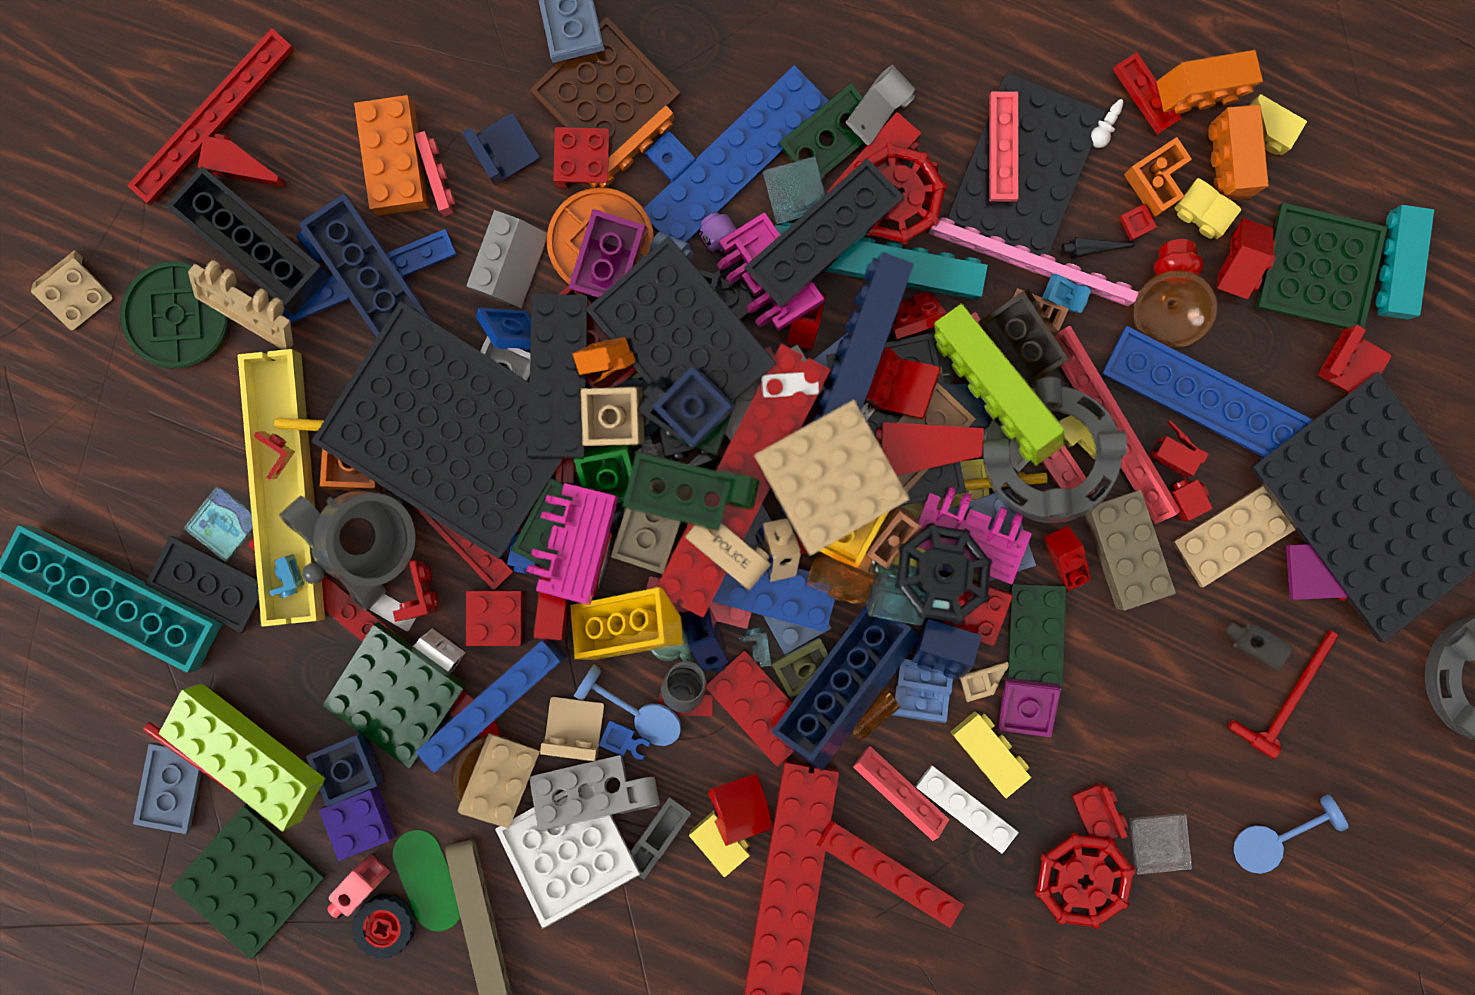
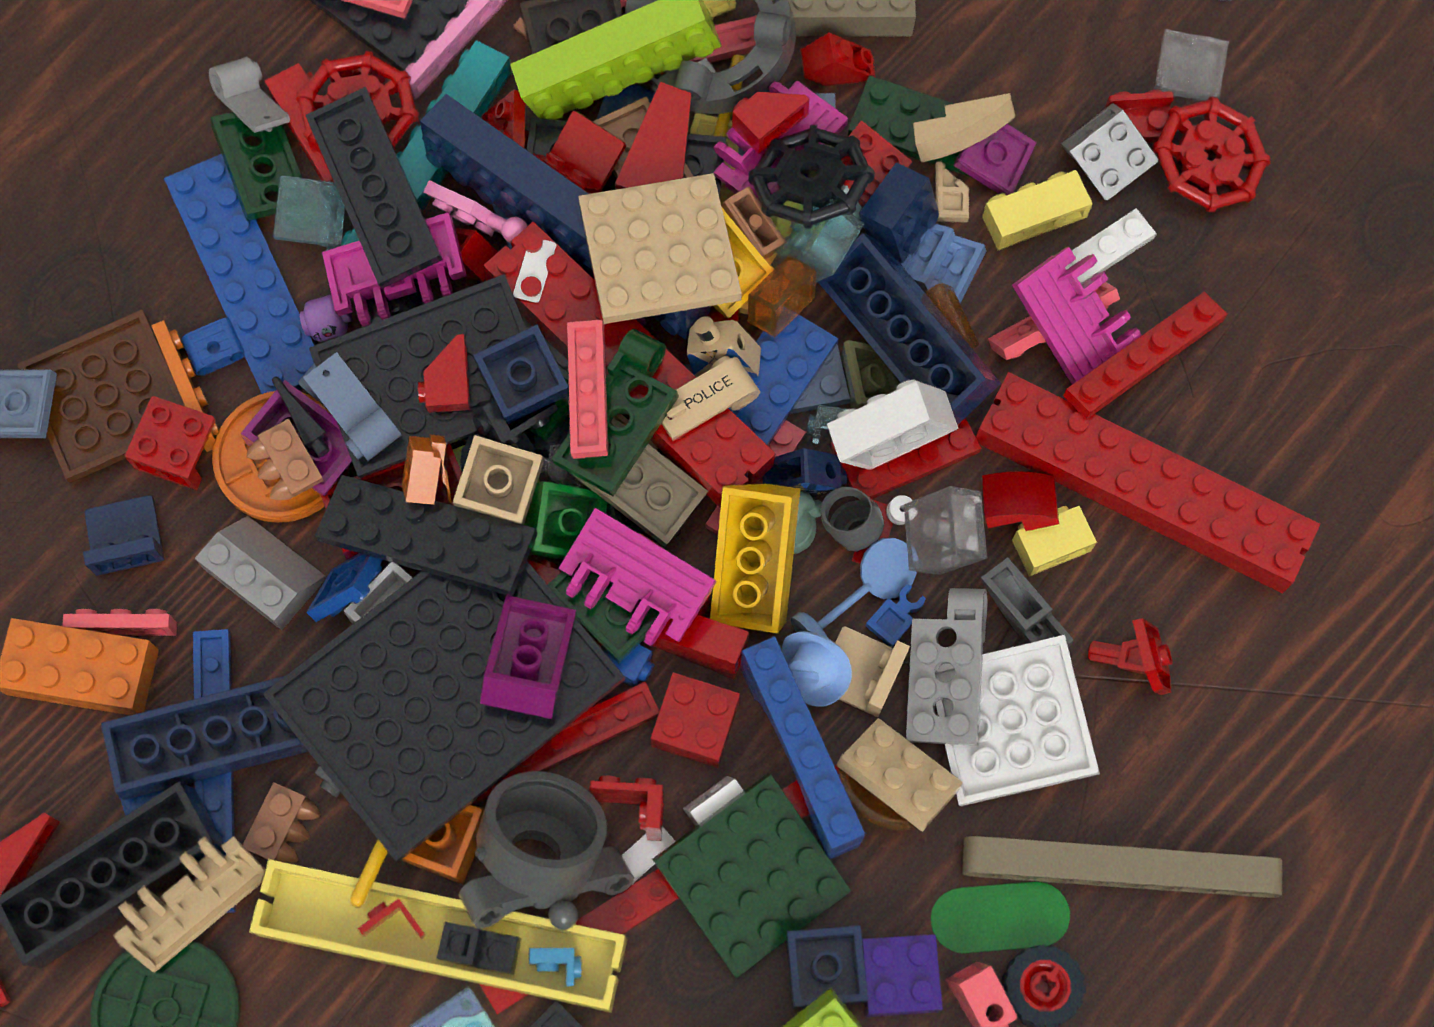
camera: 75 degrees left, 15 degrees down
none -> nougat plate [243,782,321,864]
none -> nougat plate [246,419,324,500]
none -> black piece [272,376,330,457]
none -> sand blue door [303,352,402,461]
none -> red slope [418,334,471,413]
none -> bright pink plate [423,180,528,243]
none -> black slope [437,922,521,975]
none -> magenta slope [480,595,576,719]
none -> coral plate [567,320,608,459]
none -> red slope [732,92,810,154]
none -> light blue hat [782,631,852,707]
none -> white brick [827,380,959,470]
none -> white piece [886,495,916,525]
none -> clear brick [904,486,987,575]
none -> tan slope [913,93,1015,163]
none -> dark pink hinge [1012,247,1141,384]
none -> bracket [1061,103,1158,200]
none -> red piece [1088,618,1173,695]

